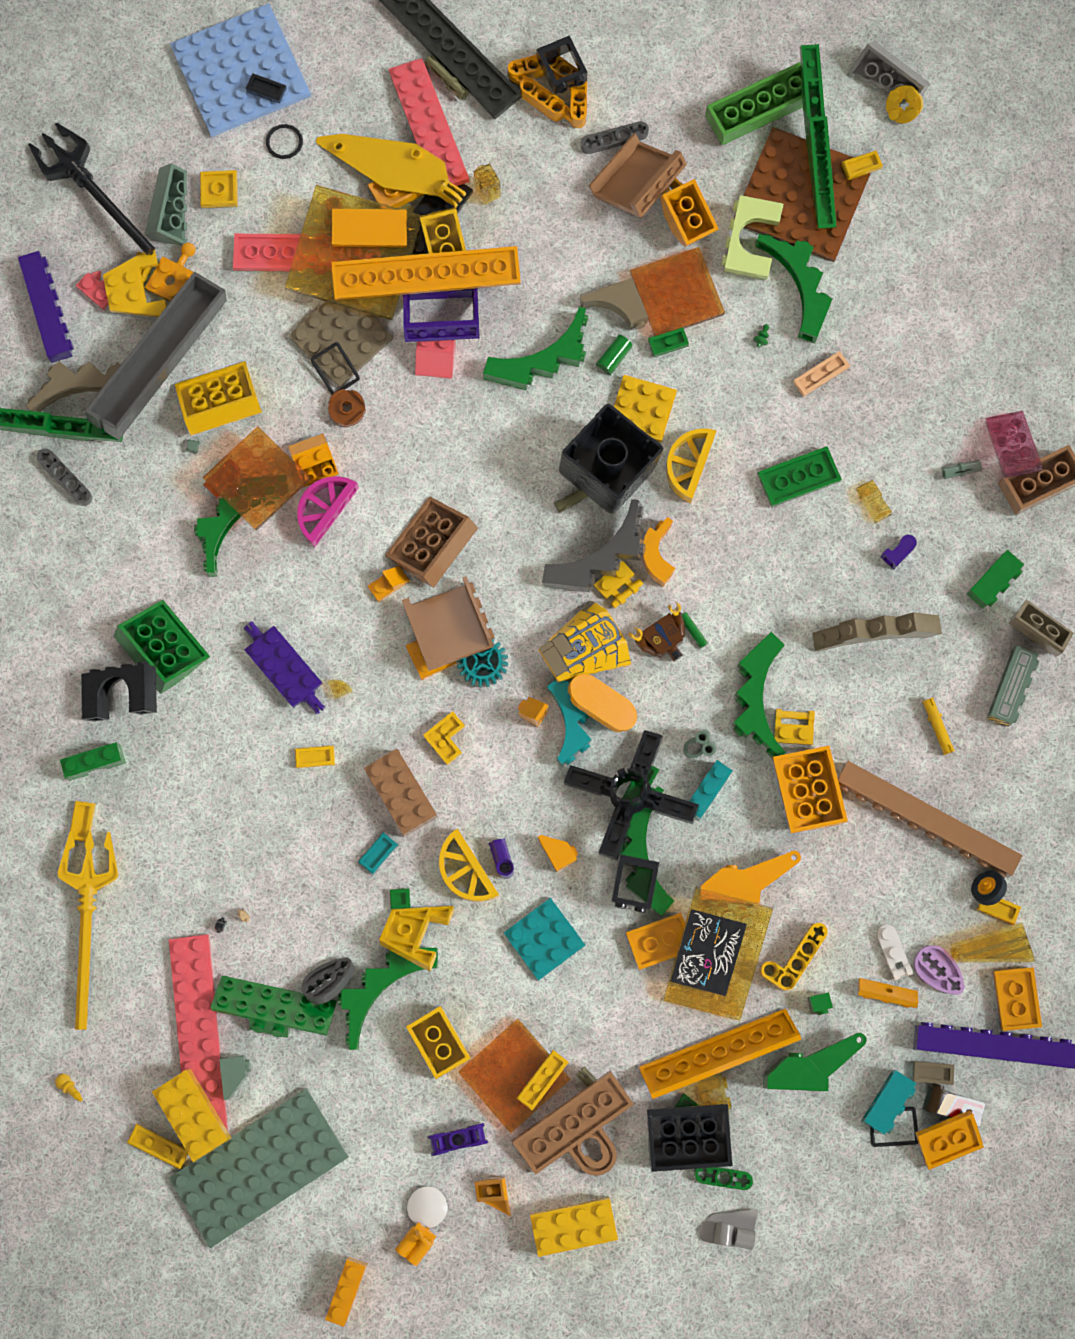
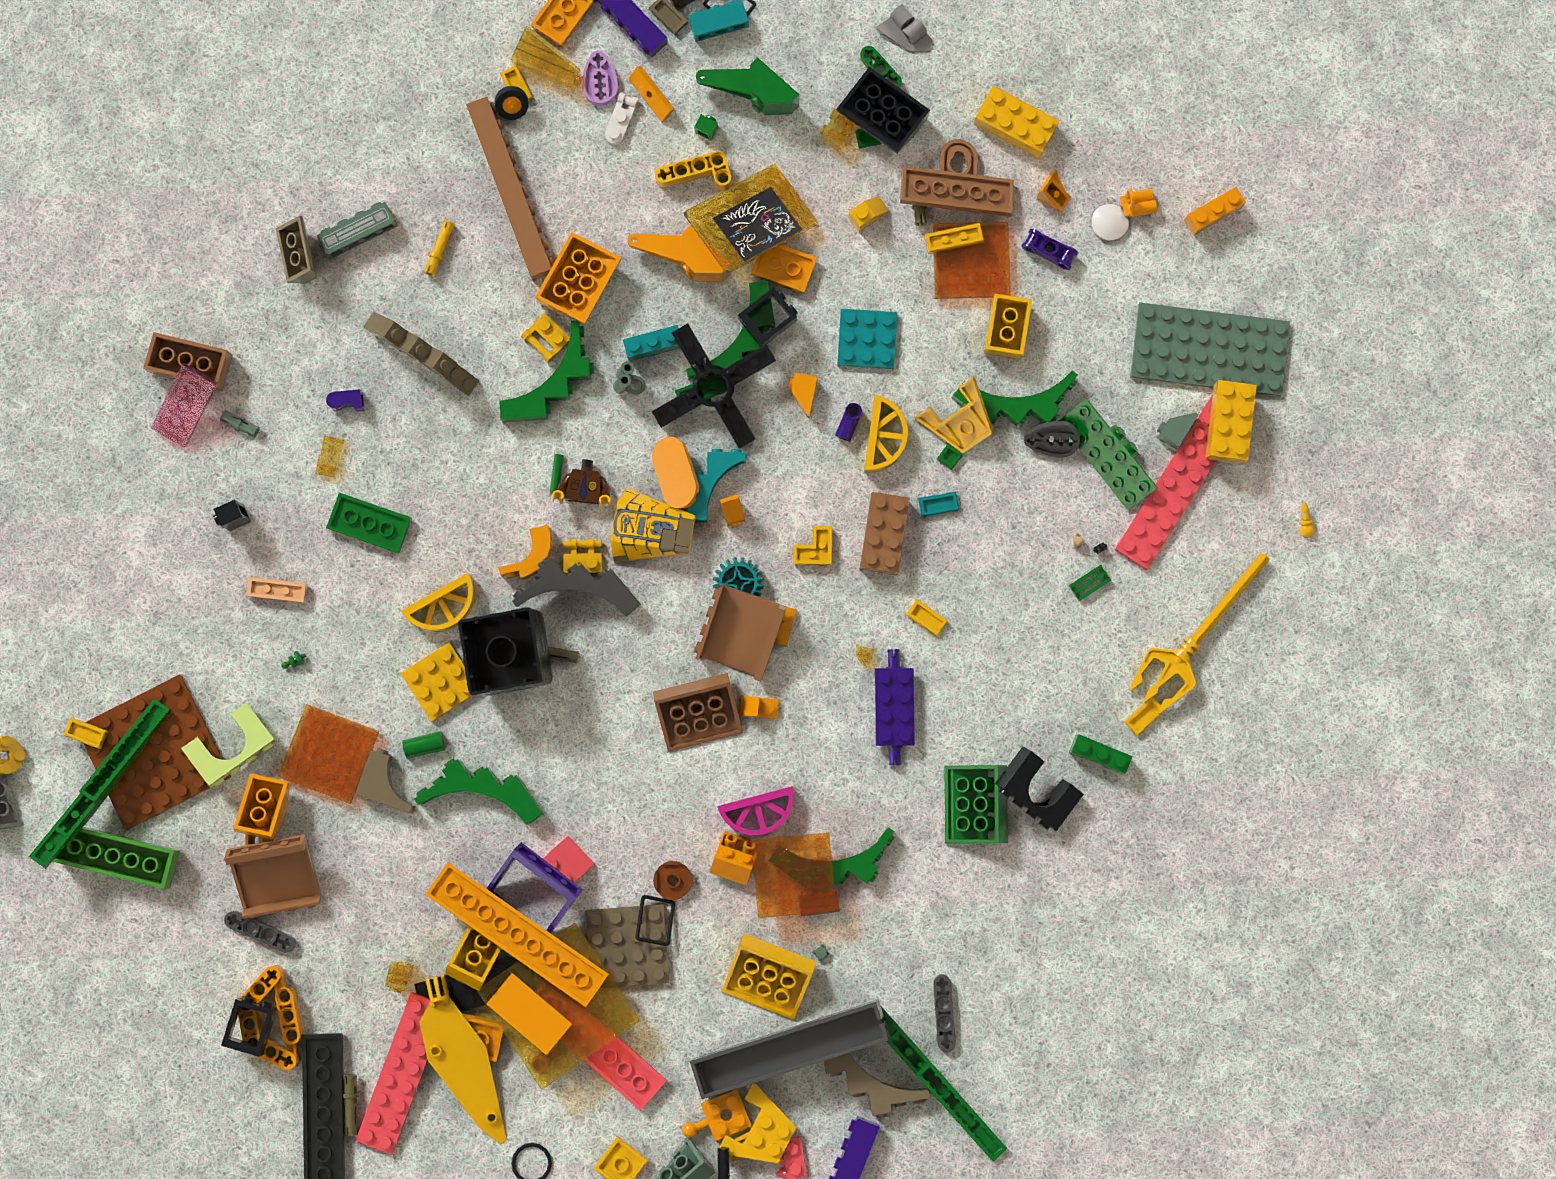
camera: 140 degrees left, 5 degrees up
yellow tile [127,1124,188,1169] -> none
light orange plate [639,1008,802,1099] -> none
green plate [648,327,689,357] -> none
green arch [755,234,833,344] -> none
green brick [966,549,1025,609] -> none
none -> black piece [213,499,251,531]
none -> yellow slope [848,196,890,232]
none -> green tile [1069,565,1111,601]

